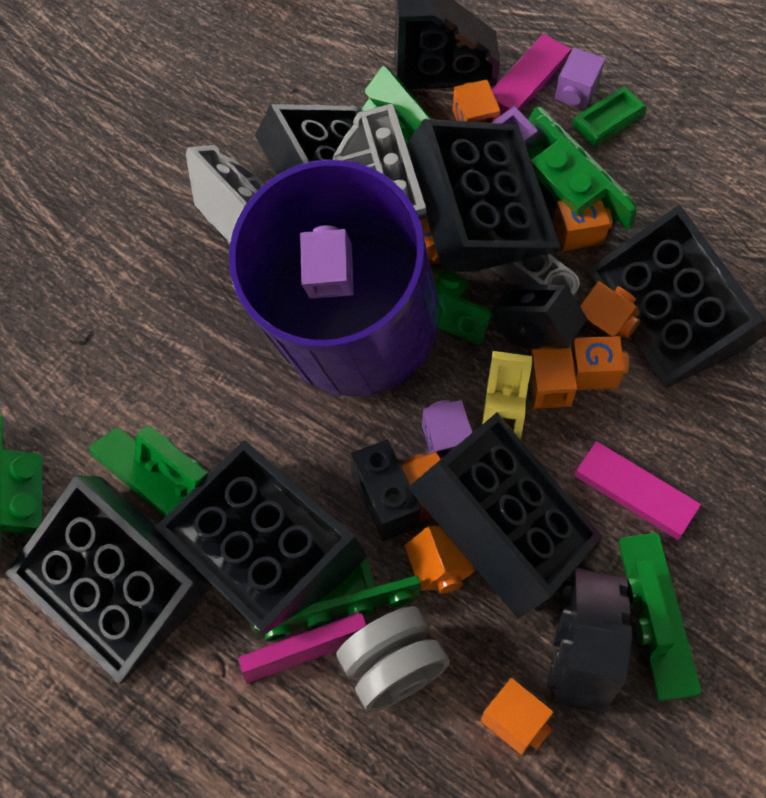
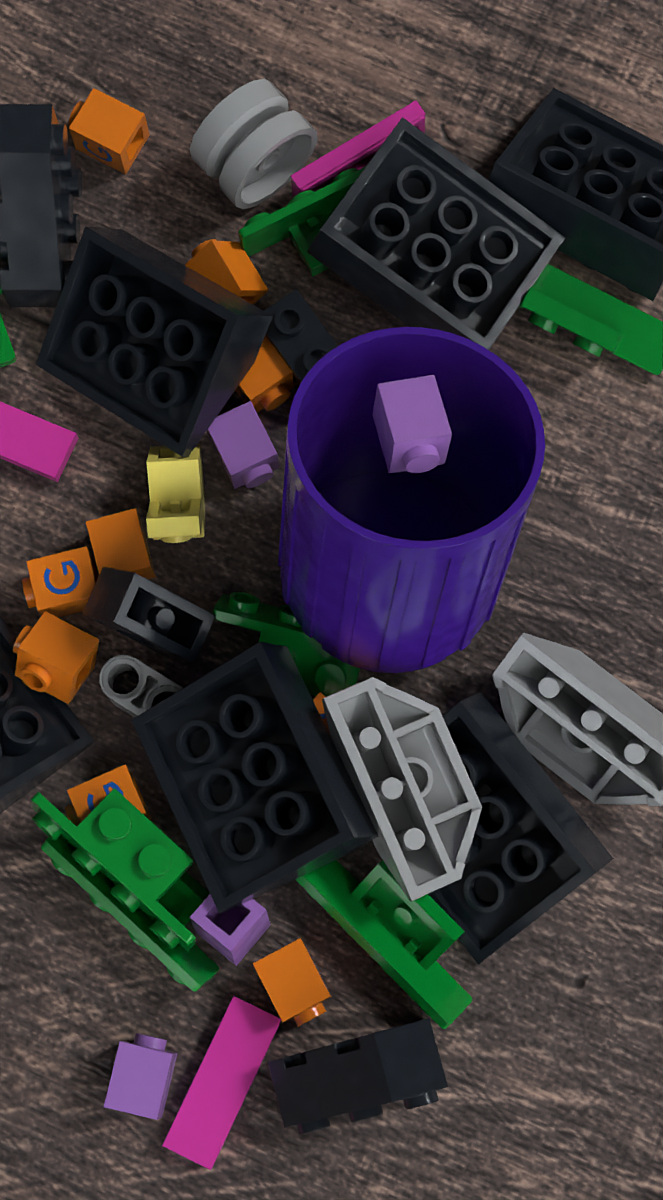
camera: 175 degrees right, 15 degrees up
green tile [572,86,647,147] -> none

